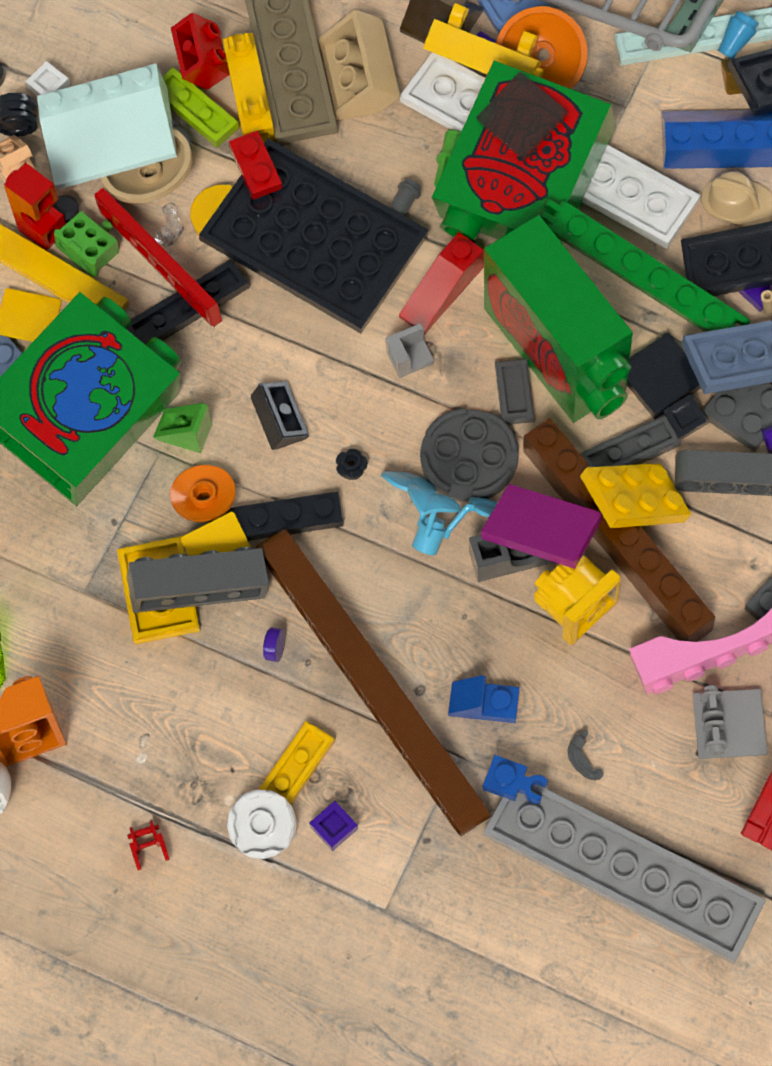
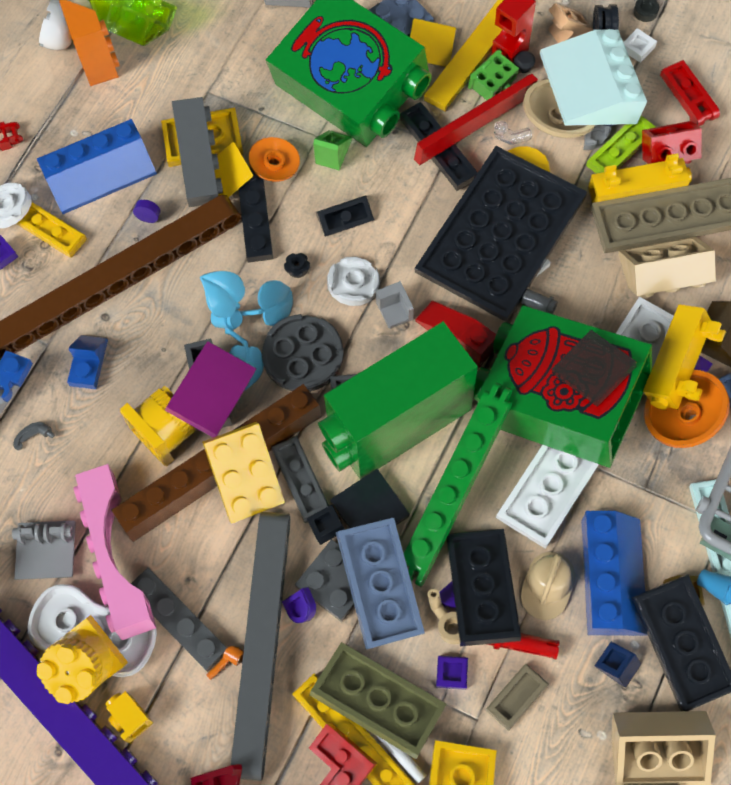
camera: 90 degrees right, 0 degrees up
red plate [228,130,282,200] -> none
none -> slope [37,119,157,214]
none -> white tile [327,257,380,306]
none -> red plate [660,60,720,127]

